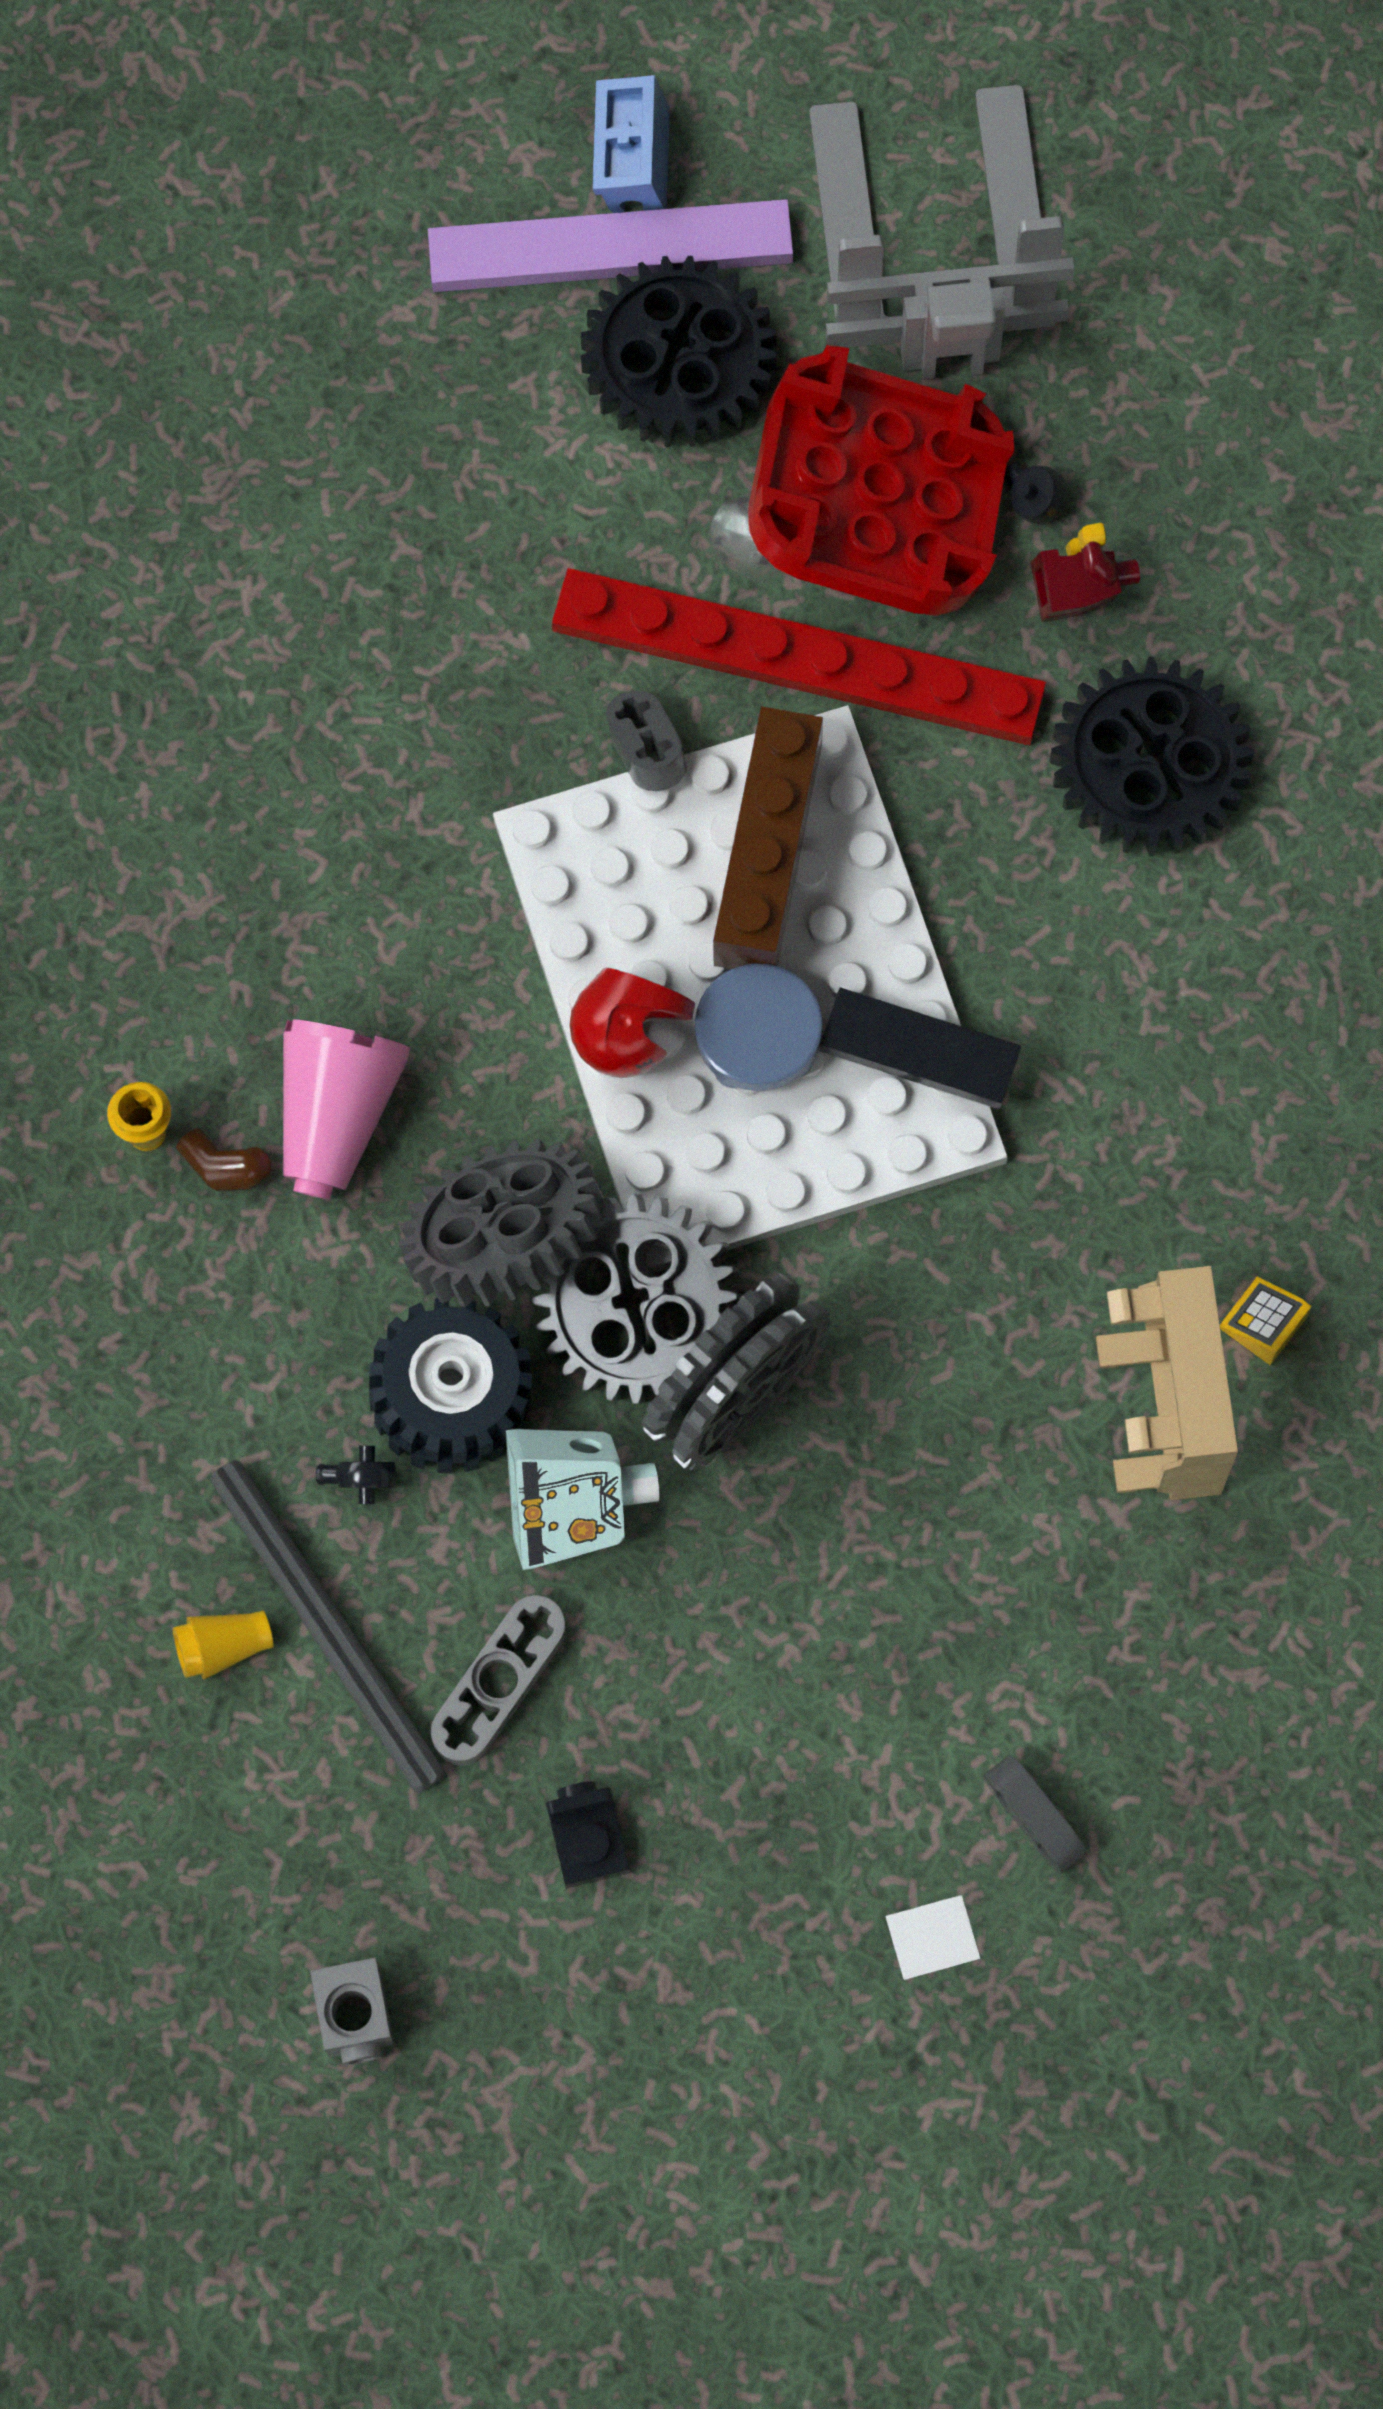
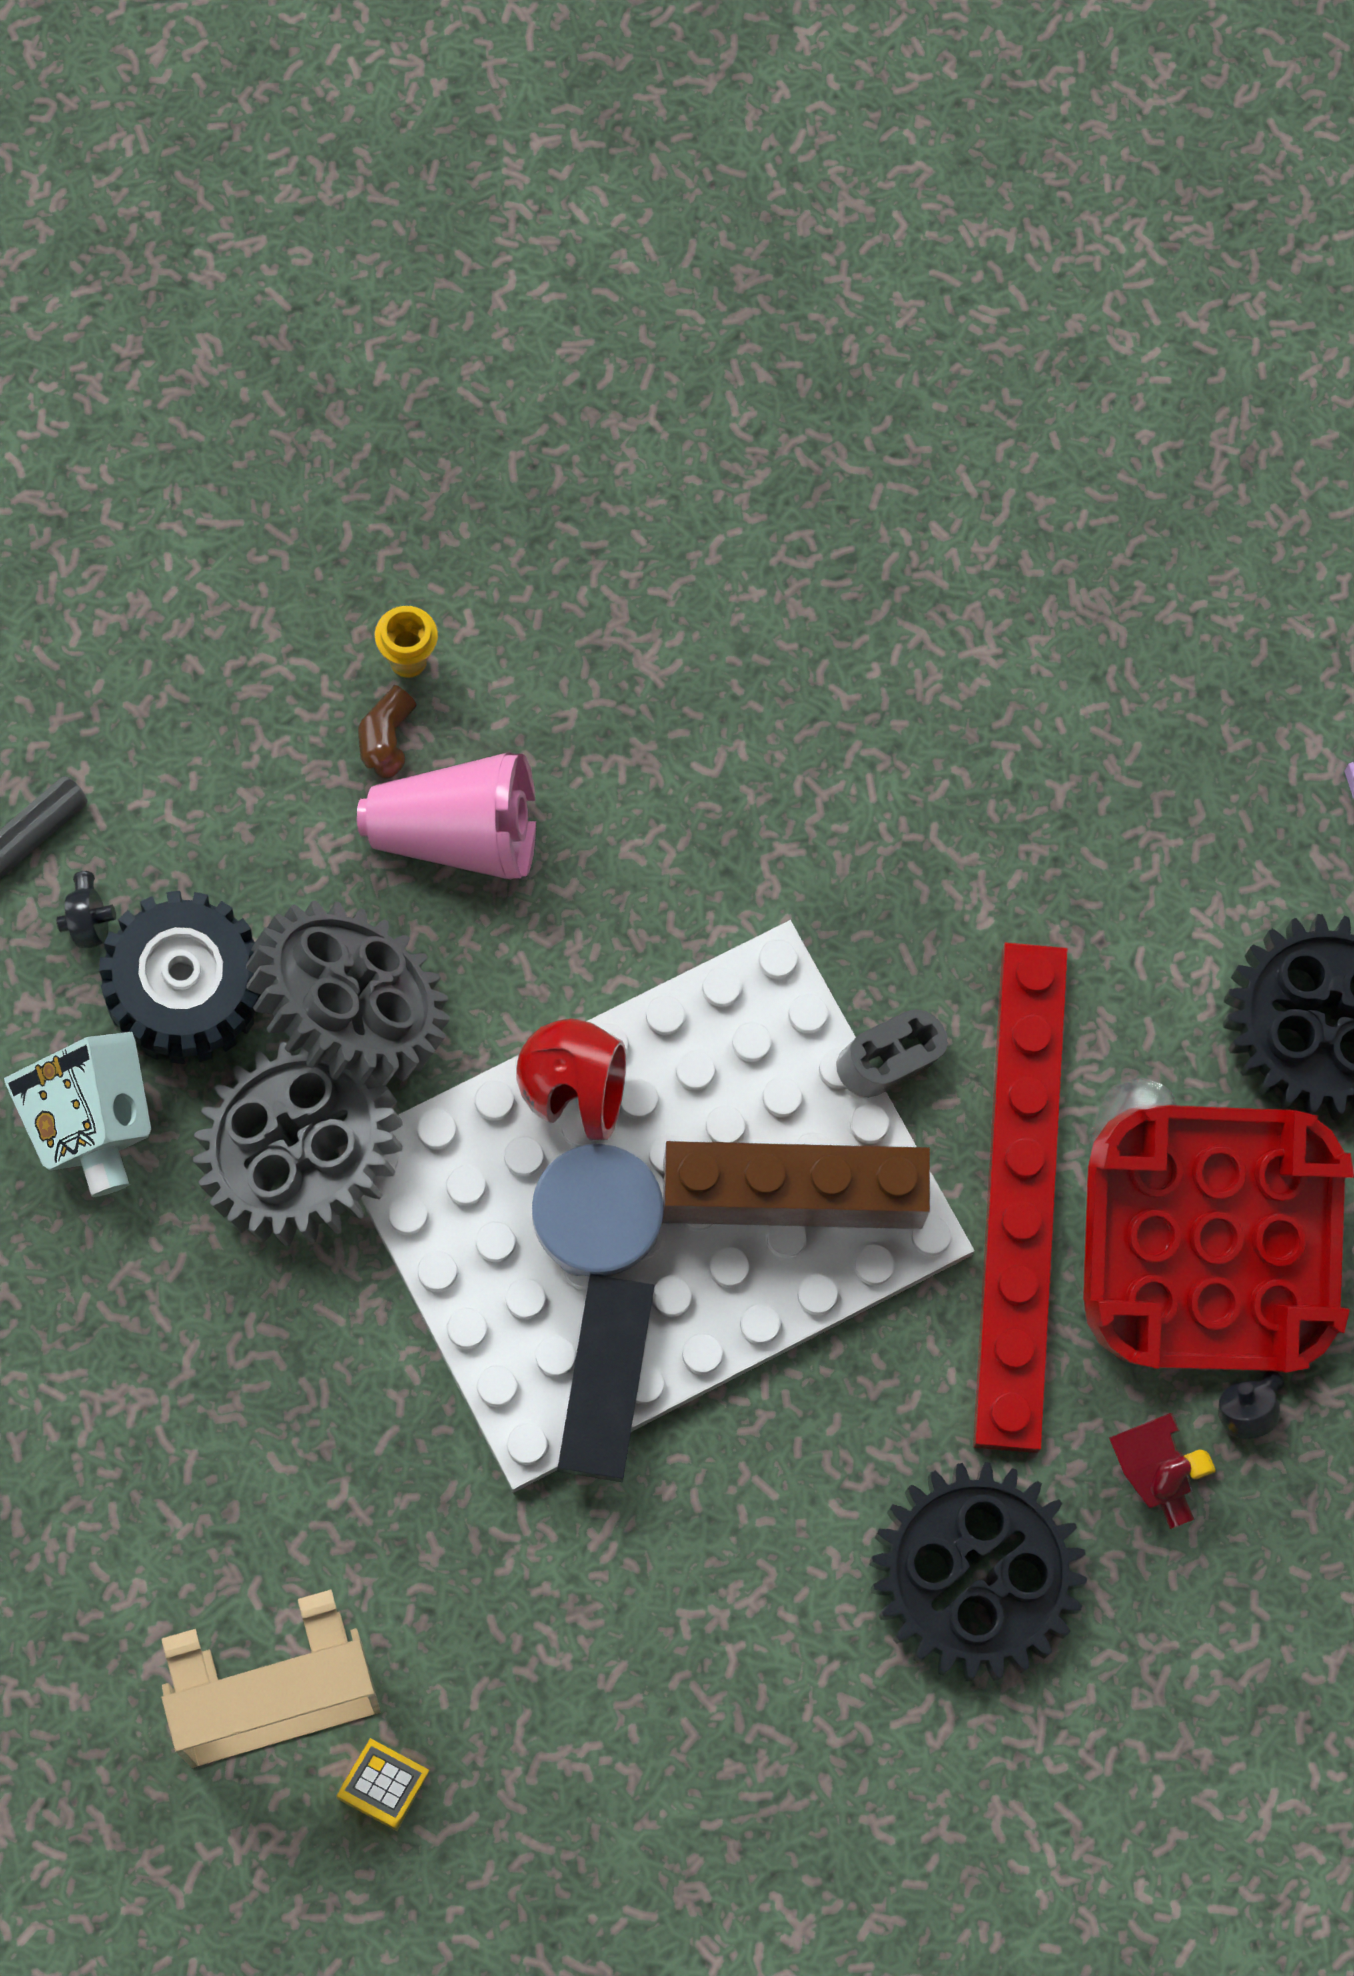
camera: 70 degrees right, 0 degrees up
dark grey piece [642,1273,831,1471] -> none

